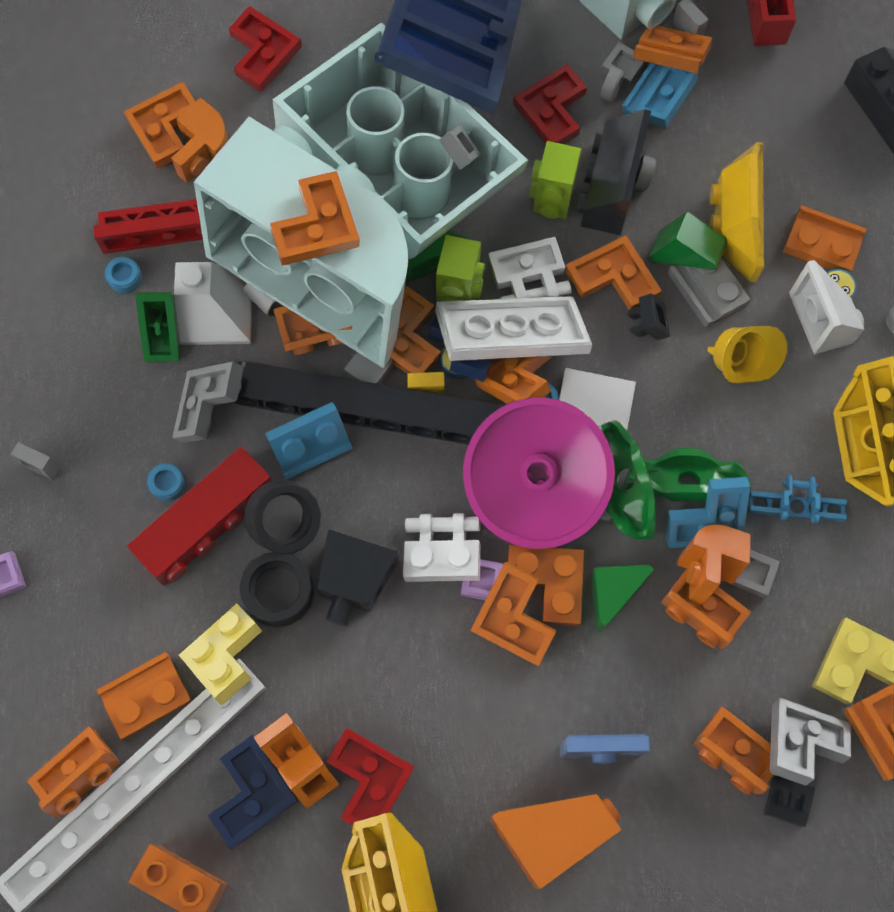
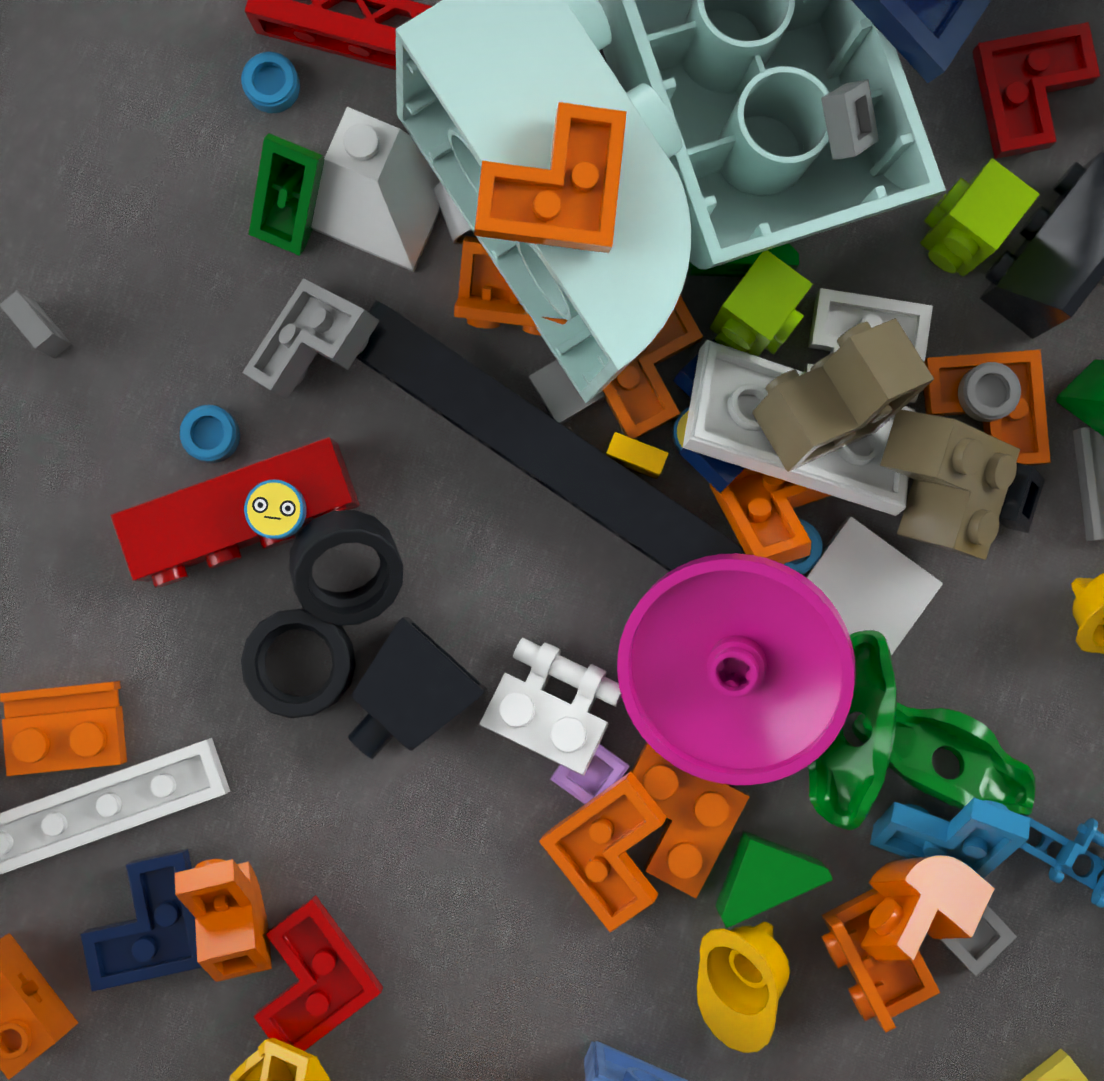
camera: 25 degrees right, 15 degrees up
light yellow plate [179,603,262,706] -> none
dark azure plate [265,402,353,479] -> none
none -> light yellow tile [244,480,307,540]
none -> yellow piece [697,922,790,1053]
none -> dark tan brick [752,318,934,472]
none -> dark tan brick [880,410,1020,560]
none -> light grey tile [958,362,1021,422]

